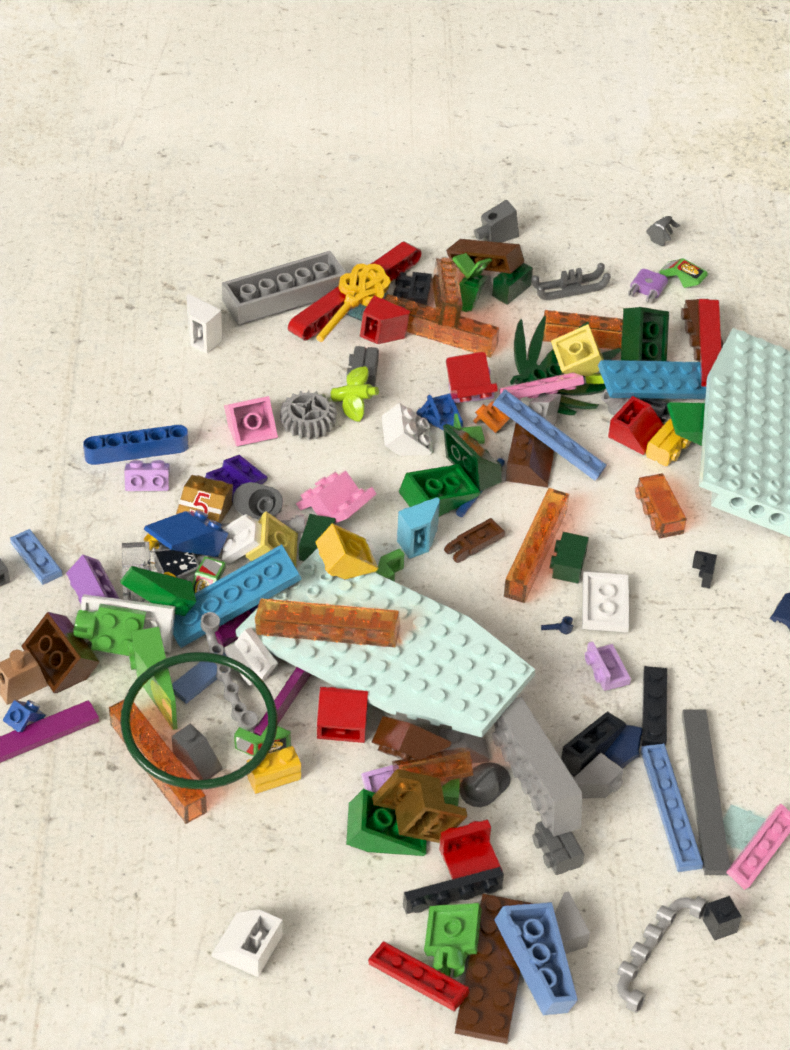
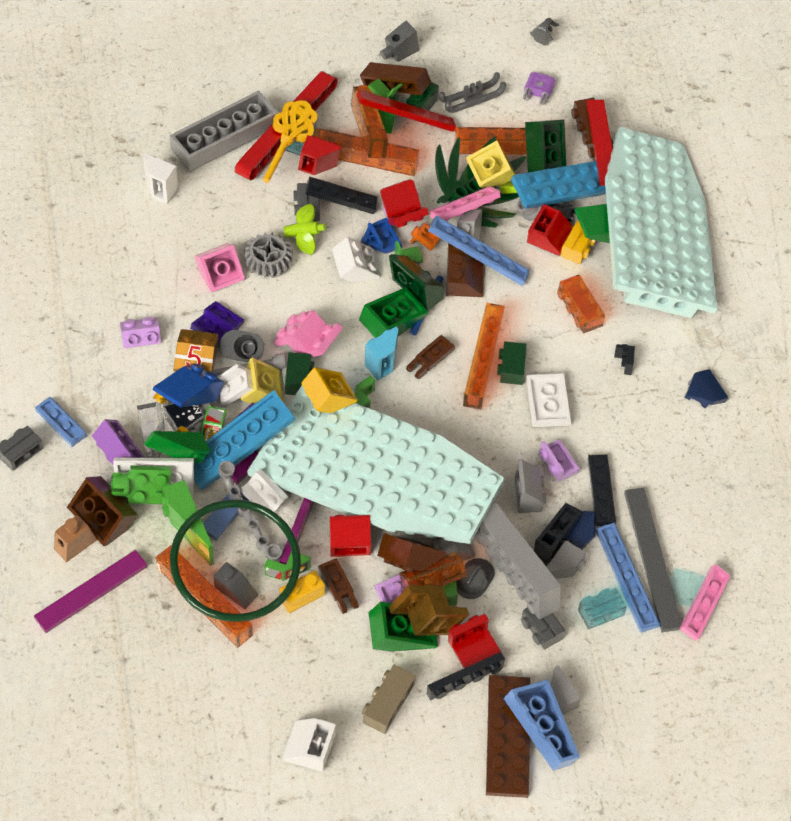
camera: 10 degrees left, 10 degrees up
blue bracket [3,700,46,732] -> none
blue beam [83,425,189,465] -> none
clear orange brick [255,598,400,648] -> none
red tile [368,941,470,1012] -> none
black plate [393,272,432,305] -> none
bright green plate [424,903,482,979] -> none
dark blue hand [541,616,574,635] -> none
light grey bar [617,896,708,1013] -> none
bright green slope [659,258,708,288] -> none
black brick [703,896,742,941] -> none
none -> black plate [305,176,377,214]
none -> reddish brown hinge [318,558,359,614]
none -> red tile [356,90,456,132]
none -> dark tan brick [362,665,416,734]
none -> light grey slope [514,459,546,513]
none -> clear light blue brick [578,588,627,629]

